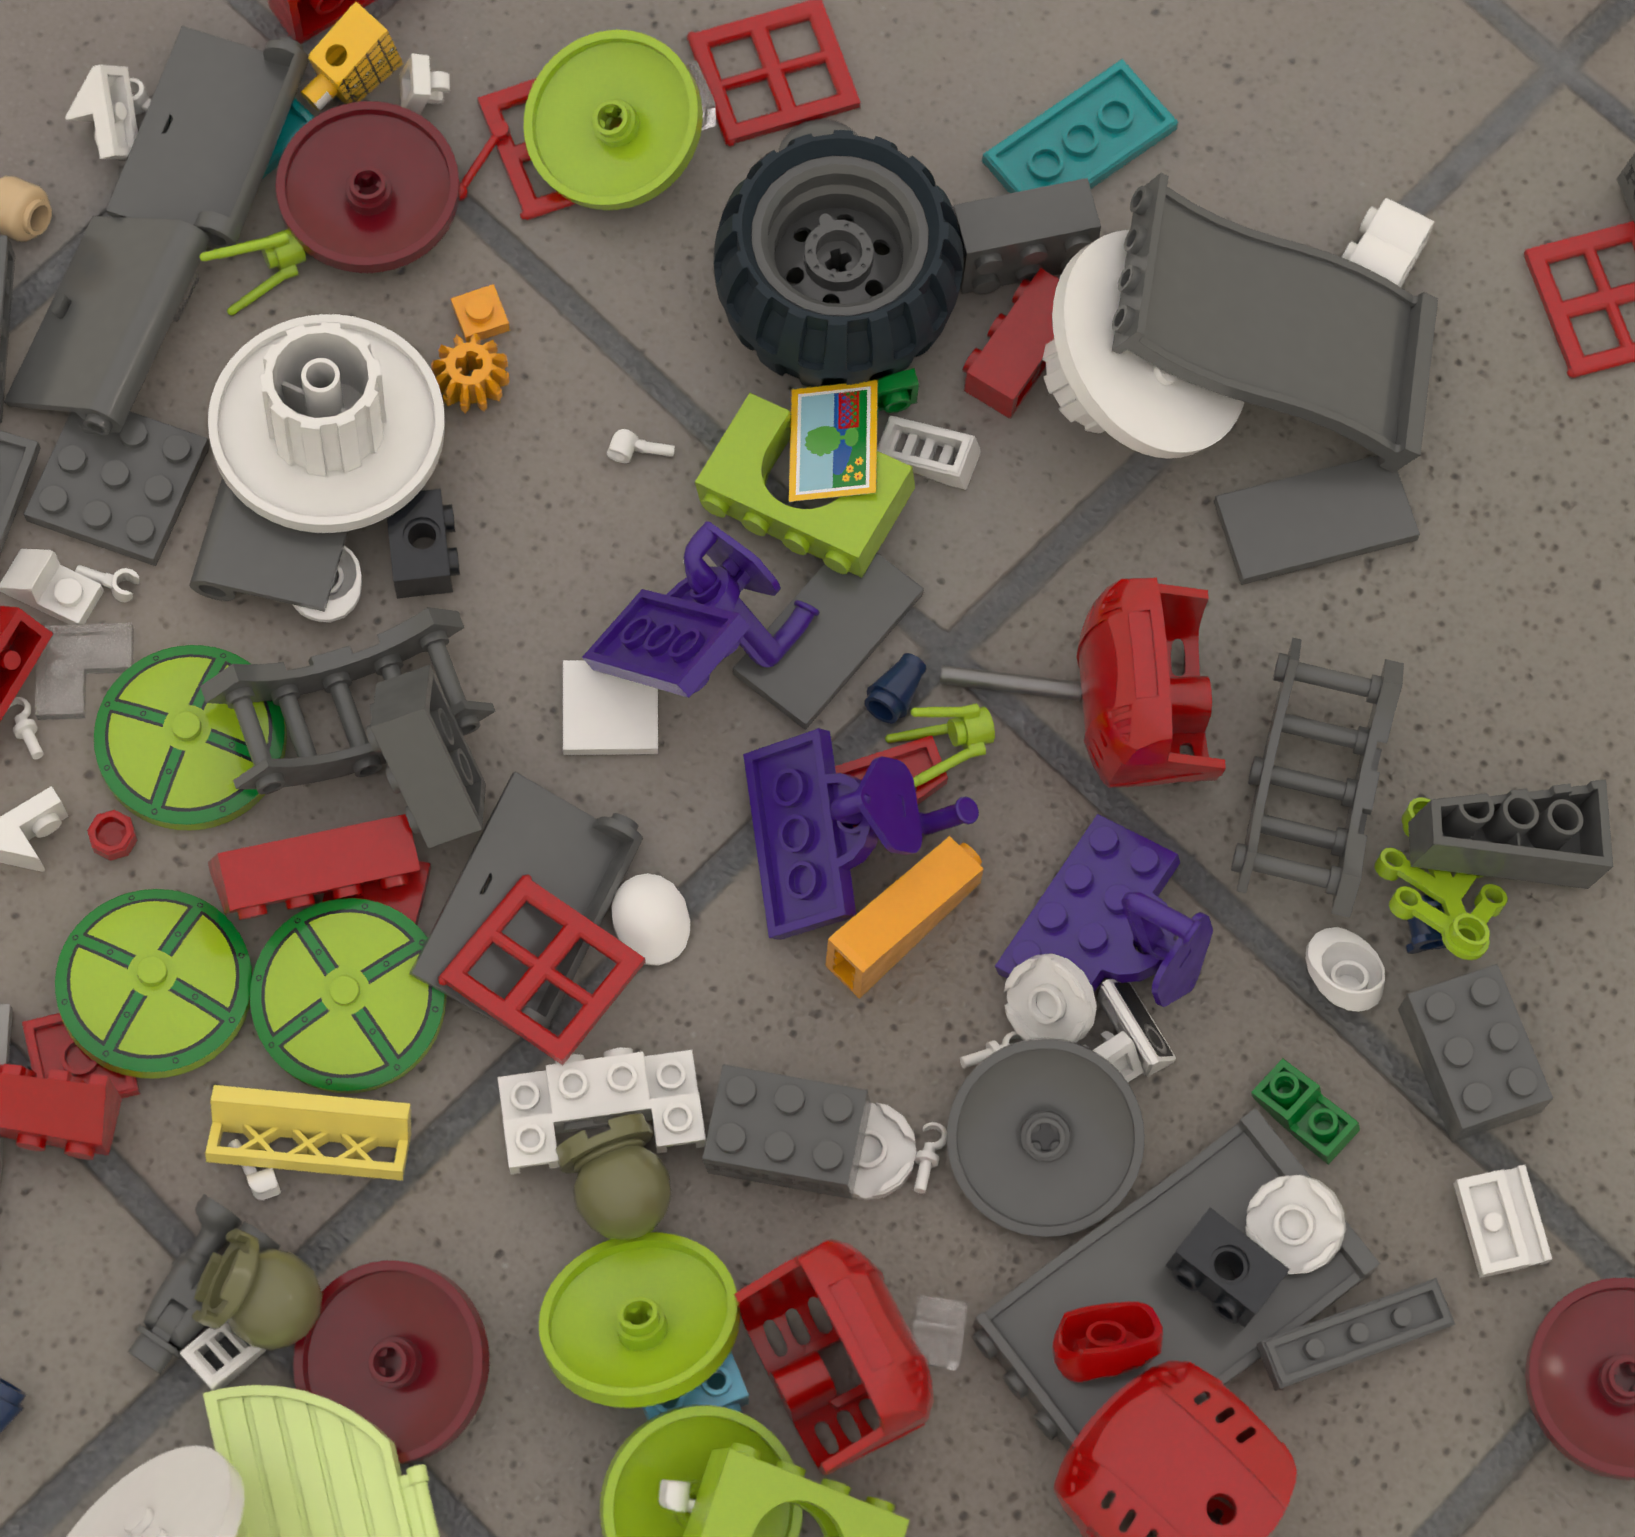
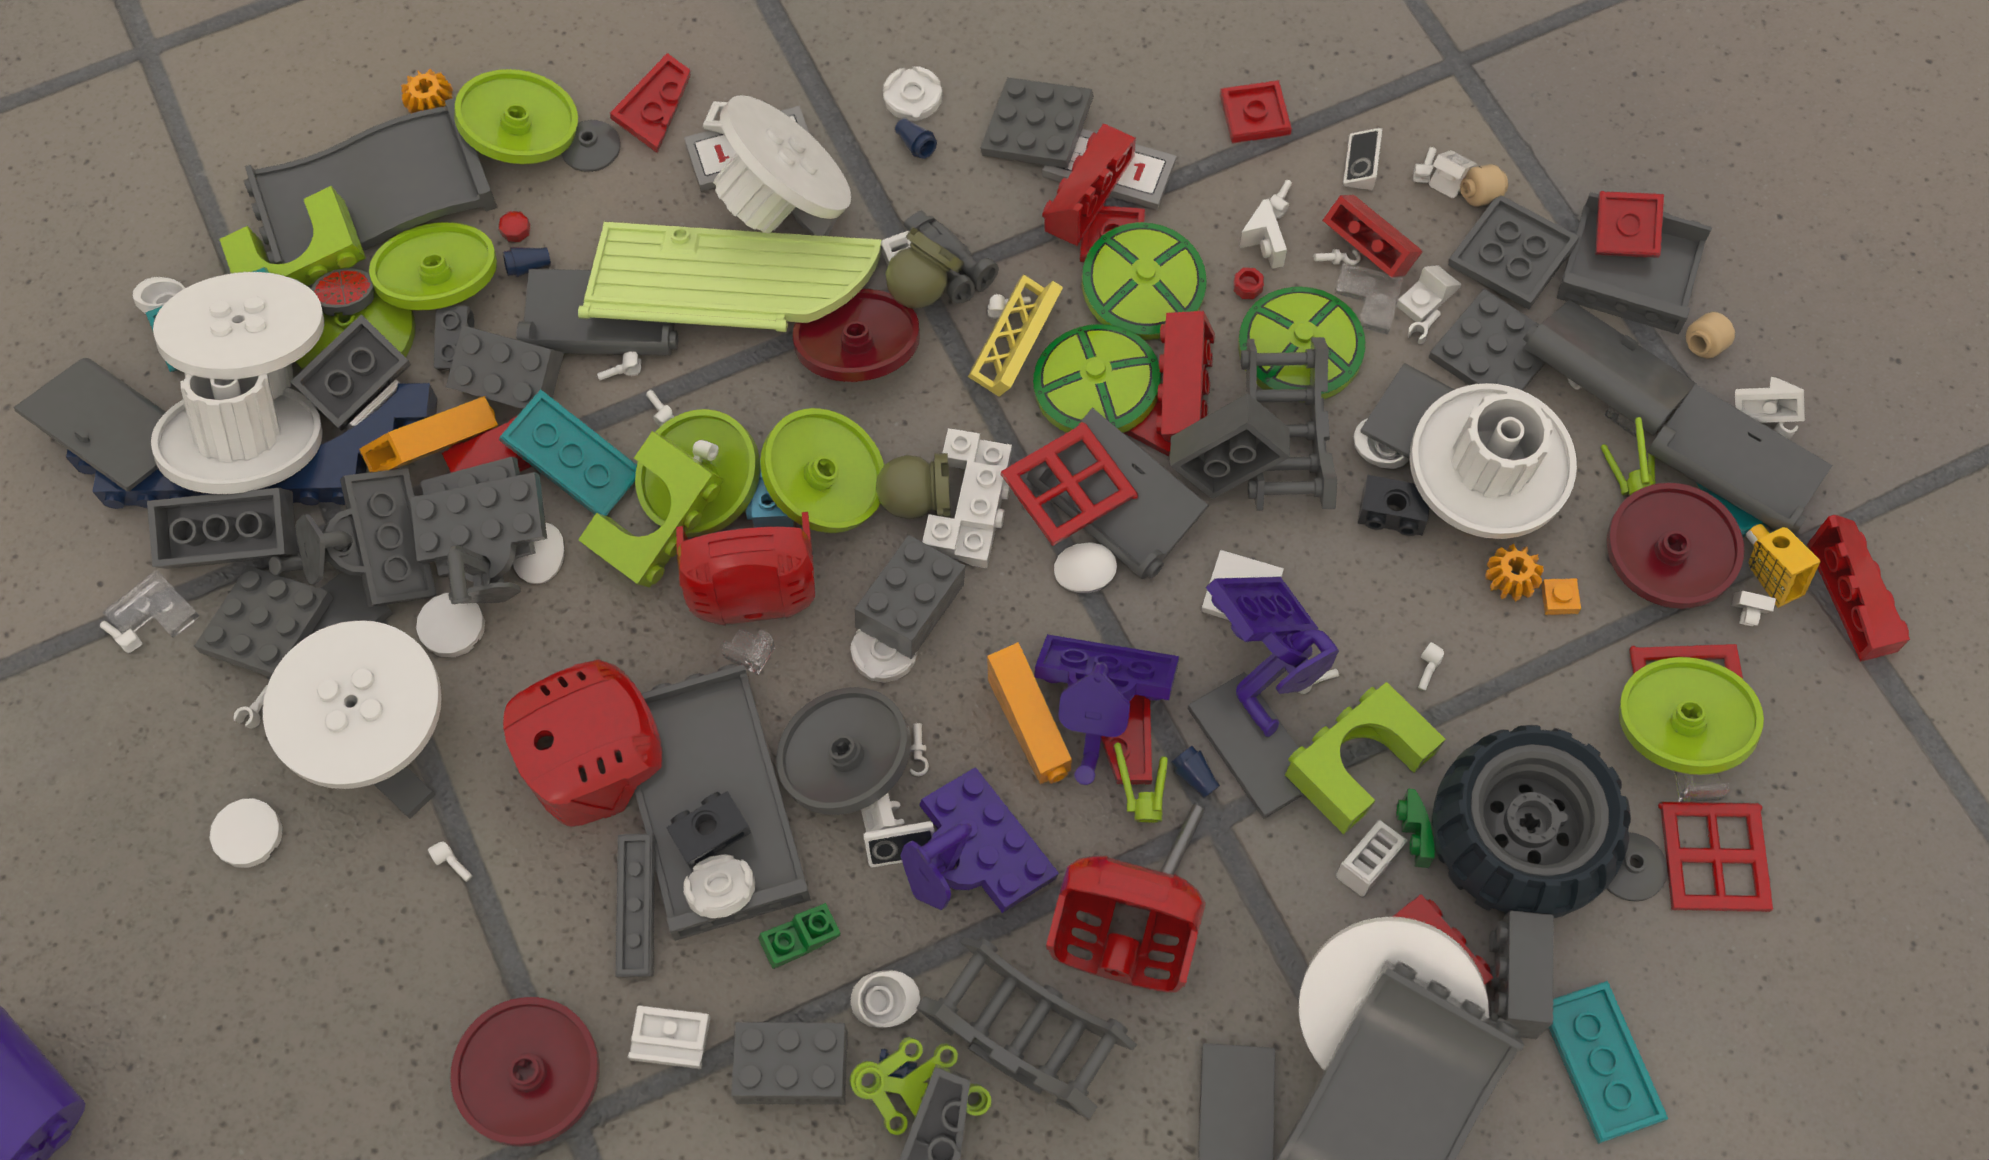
camera: 115 degrees right, 5 degrees down
red hinge [459,120,510,201] -> none
sticker [789,380,878,502] -> none
white hand [914,1122,947,1194] -> none
white tile [1004,954,1097,1043] -> none
red piece [1052,1301,1163,1383] -> none

